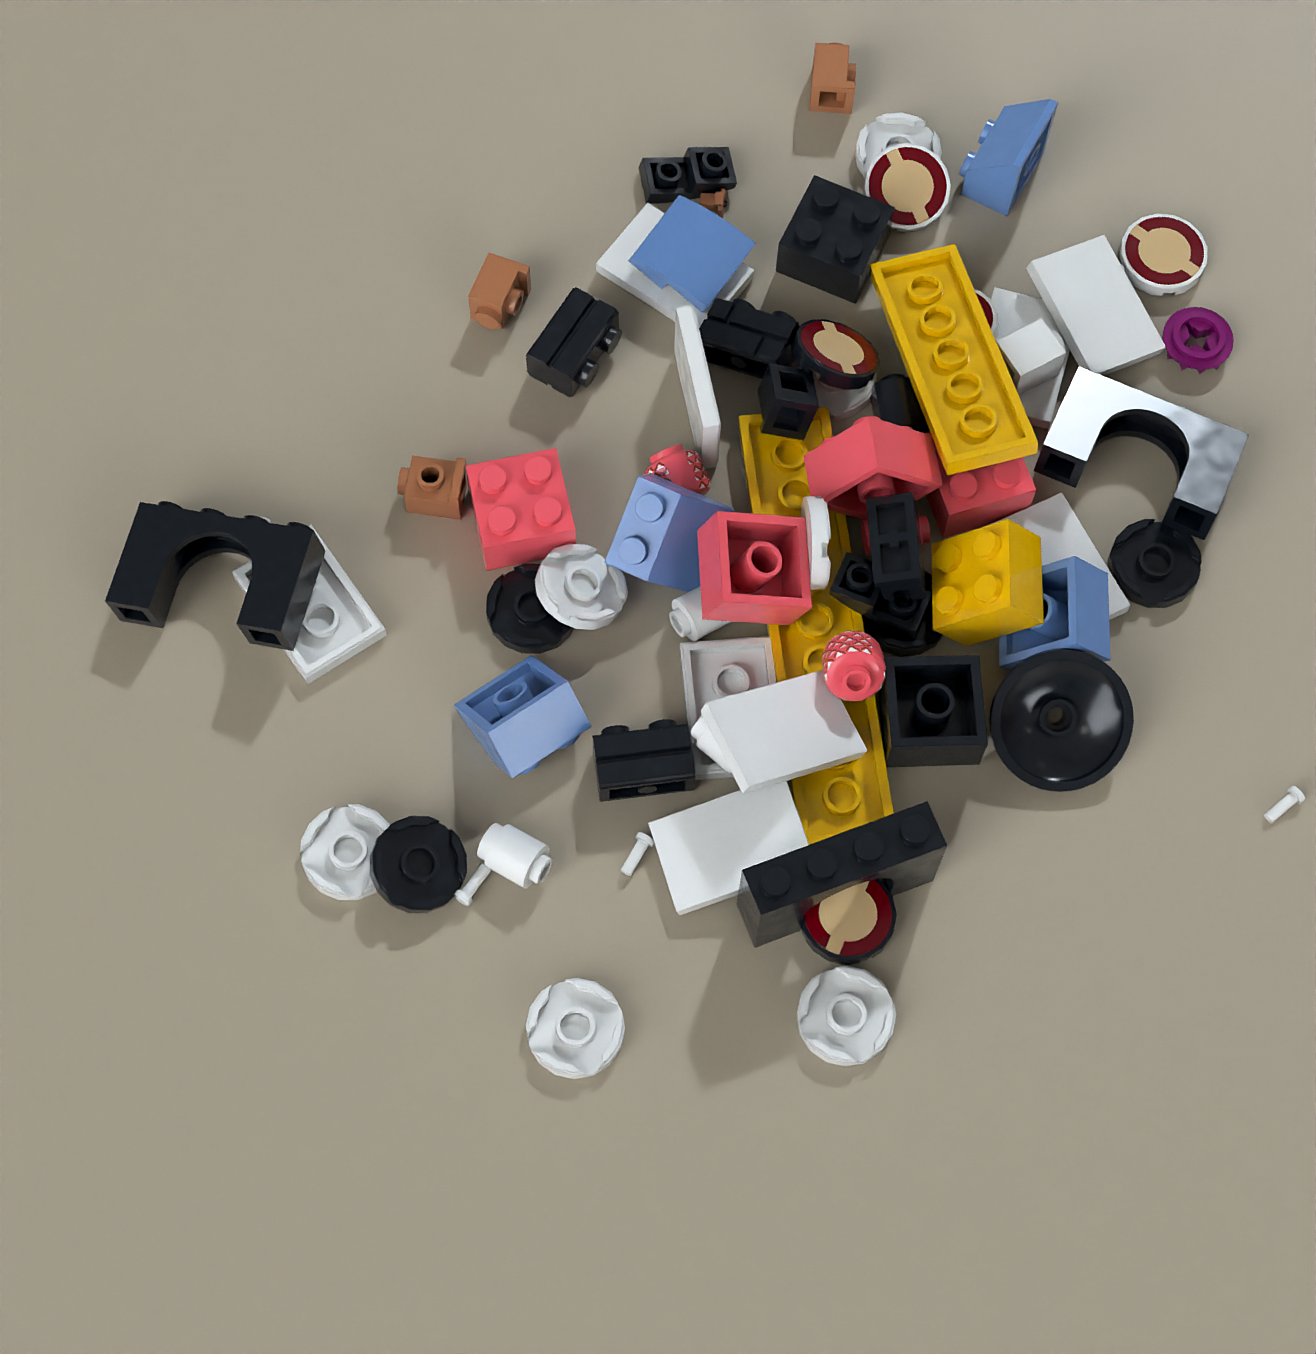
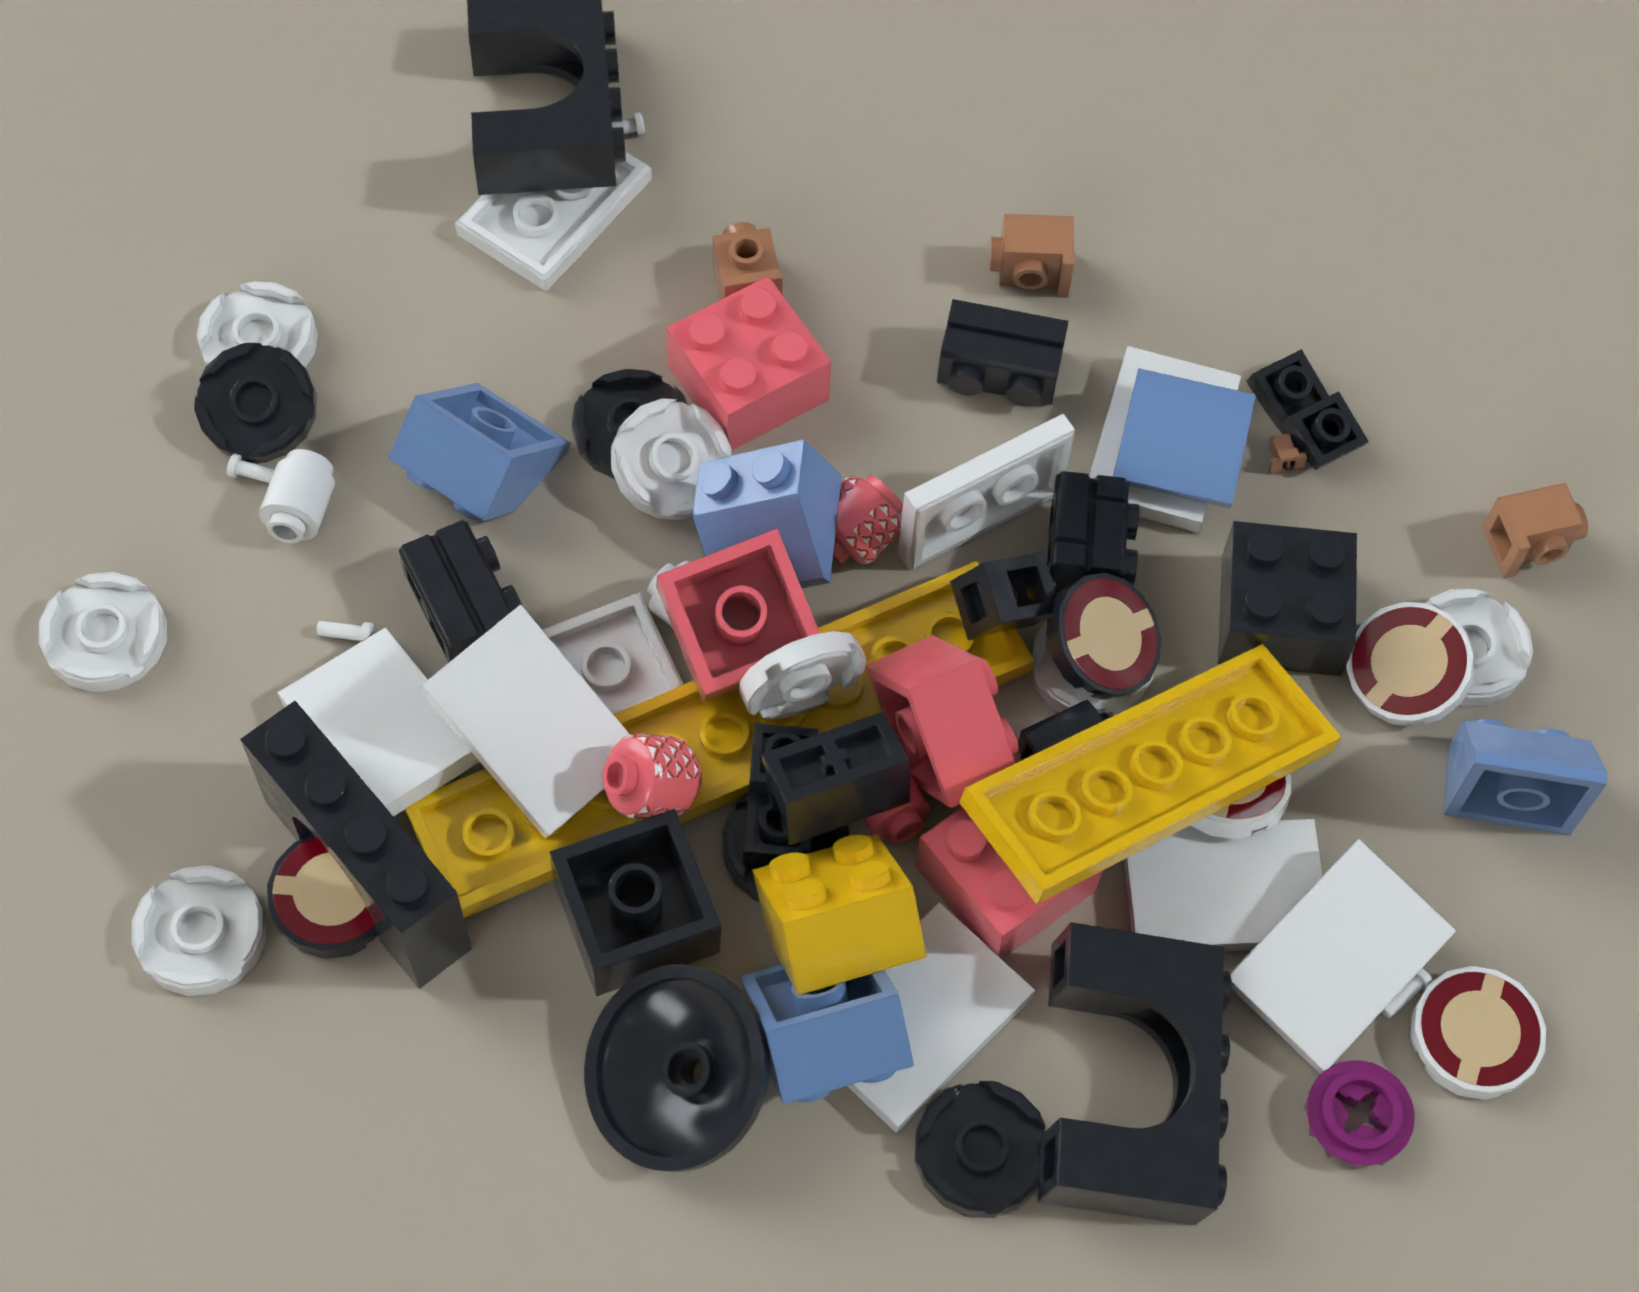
camera: 70 degrees right, 5 degrees down
white brick [996,318,1067,395] -> none

